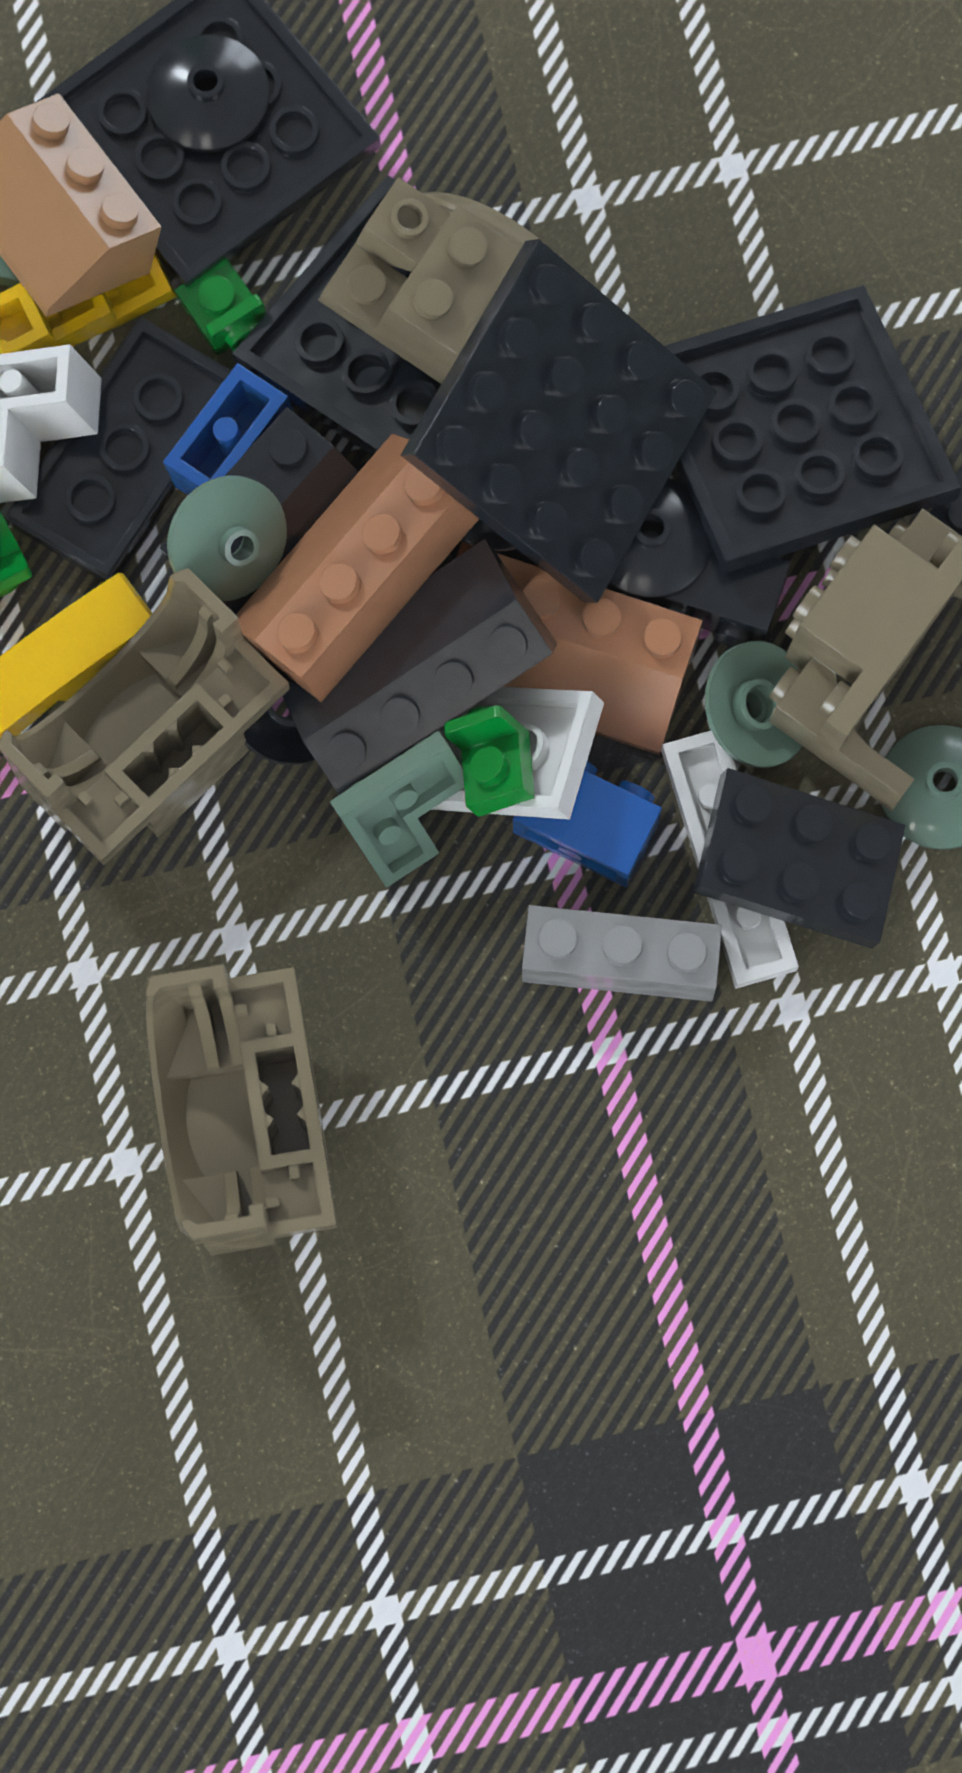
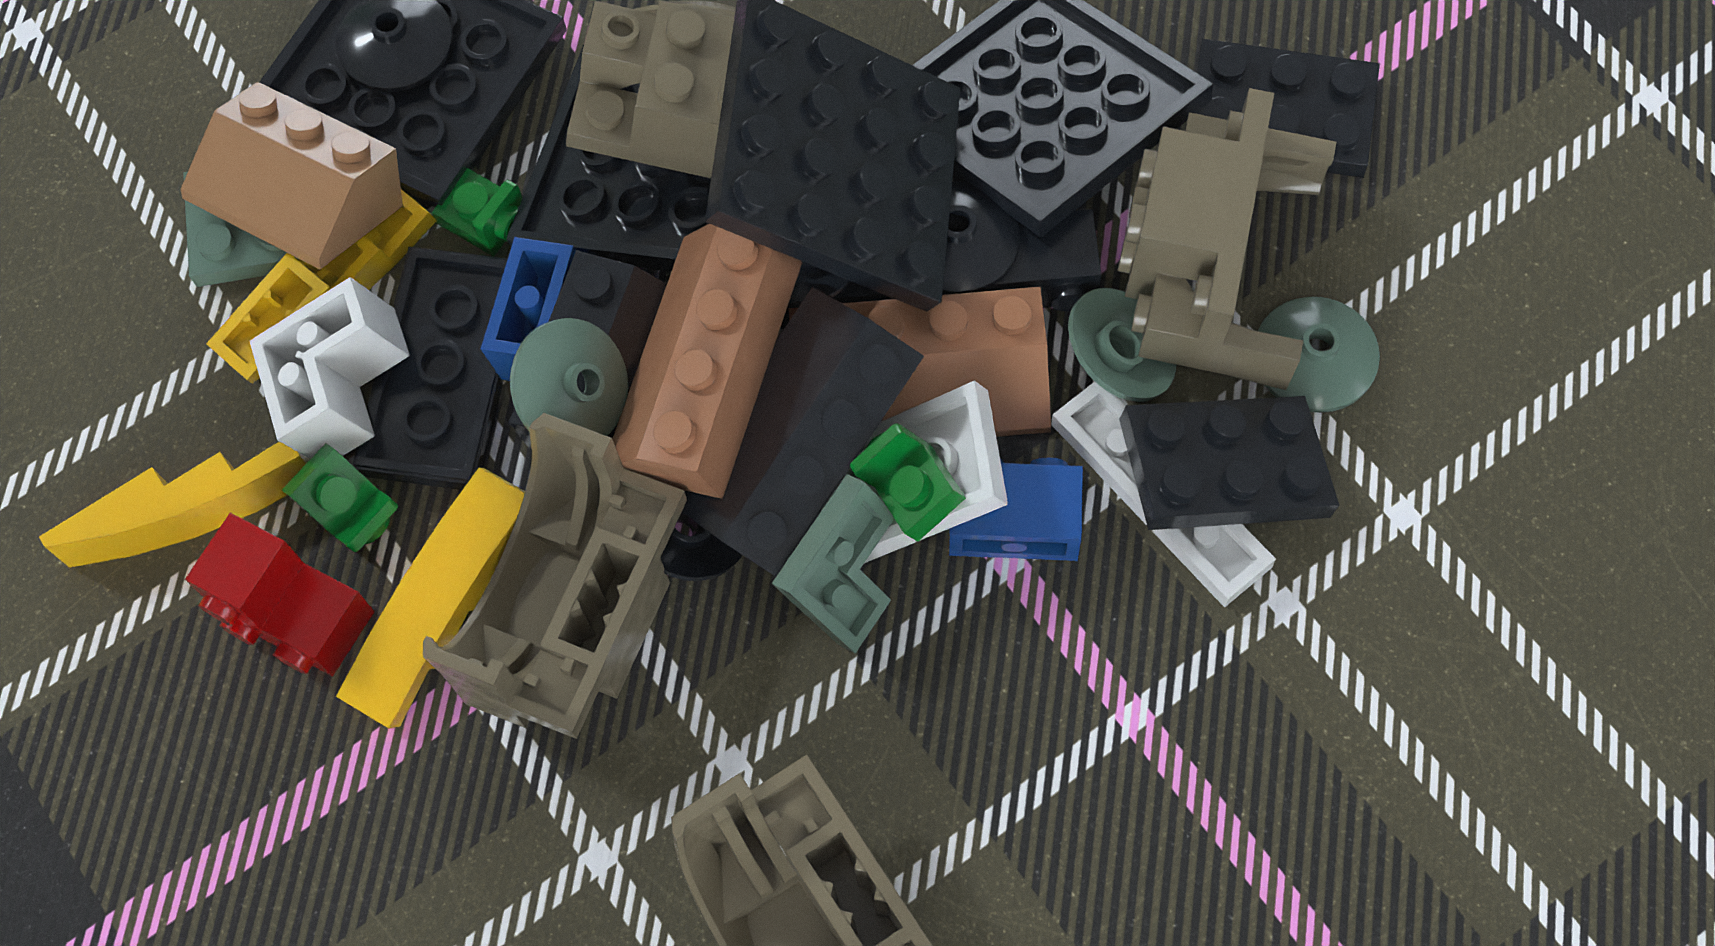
camera: 20 degrees left, 10 degrees down
light grey brick [522,905,722,1002] -> none

